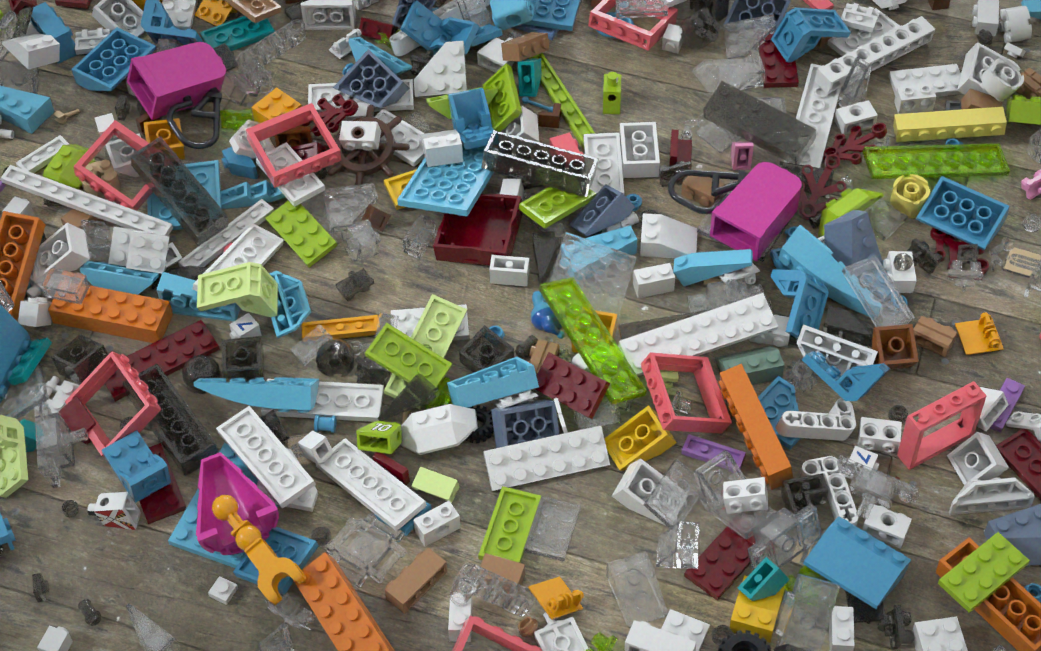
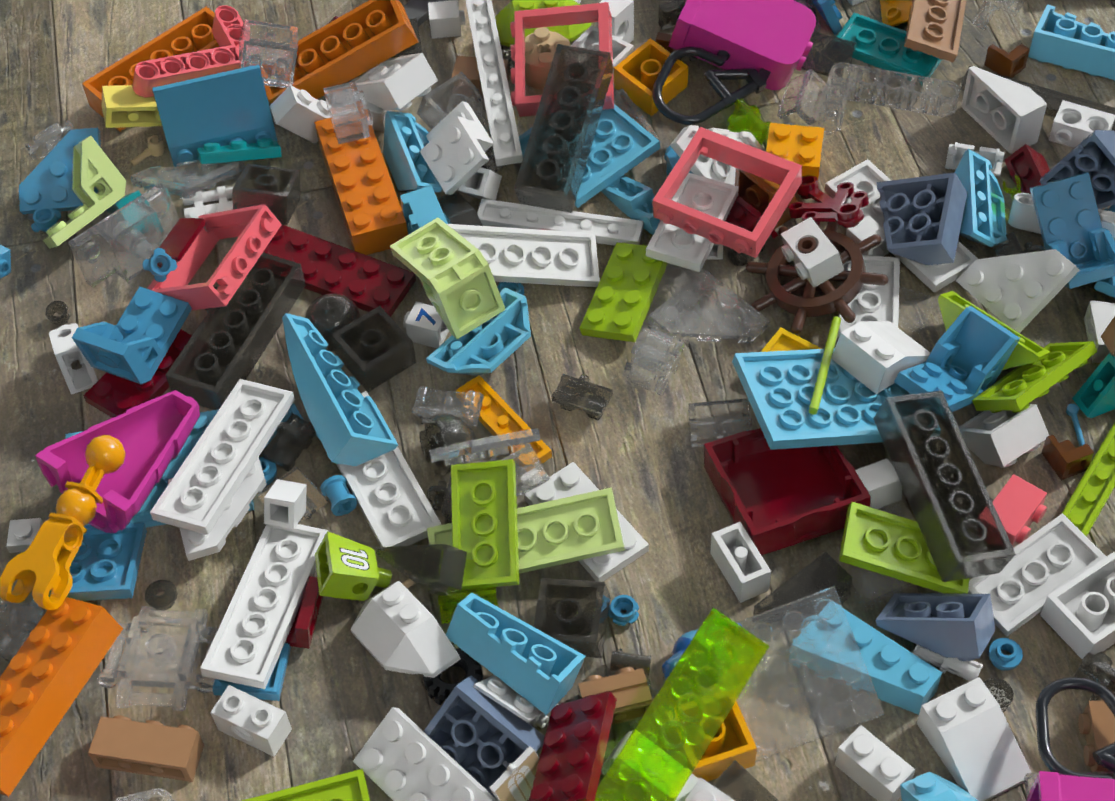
camera: 60 degrees right, 0 degrees up
reddish brown panel [362,204,391,232] -> none
yellowish green hinge [411,467,460,503] -> none
none -> dark azure plate [142,248,177,282]
none -> clear plate [429,428,541,466]
none -> lime axle [809,316,841,415]

